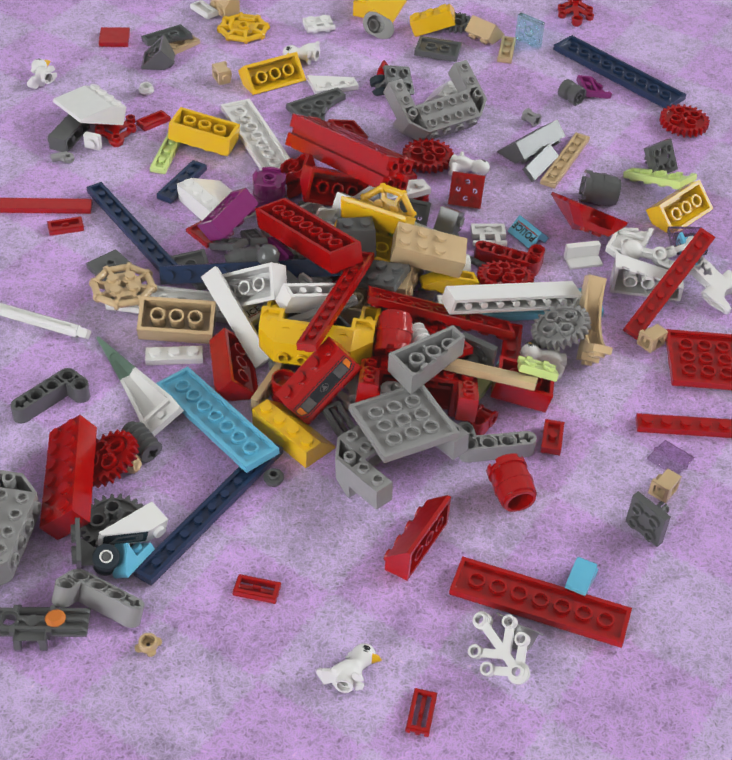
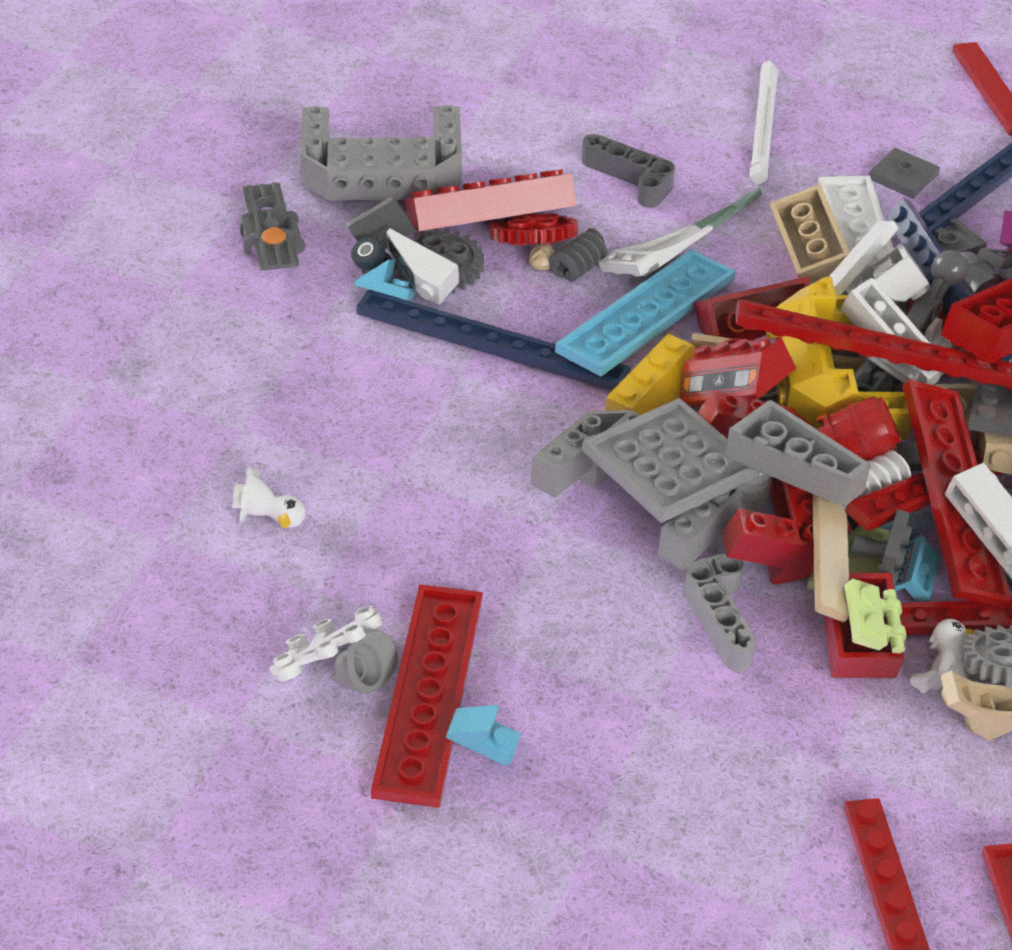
camera: 80 degrees right, 0 degrees up
red tile [47,216,84,236] -> none
light grey beam [52,569,144,628] -> none
tan plate [89,262,157,310] -> none
tan plate [135,633,162,657] -> none
white plate [145,346,203,365] -> none
red tile [233,574,281,604] -> none
dark grey plate [263,468,284,487] -> none
red slope [384,495,451,581] -> none
red tile [405,688,438,737] -> none
red piece [468,403,499,435] -> none
red piece [486,453,537,512] -> none
red plate [540,419,565,456] -> none
dark grey plate [625,491,671,547] -> none
clear purple piece [647,440,695,475] -> none
tan brick [648,468,682,503] -> none

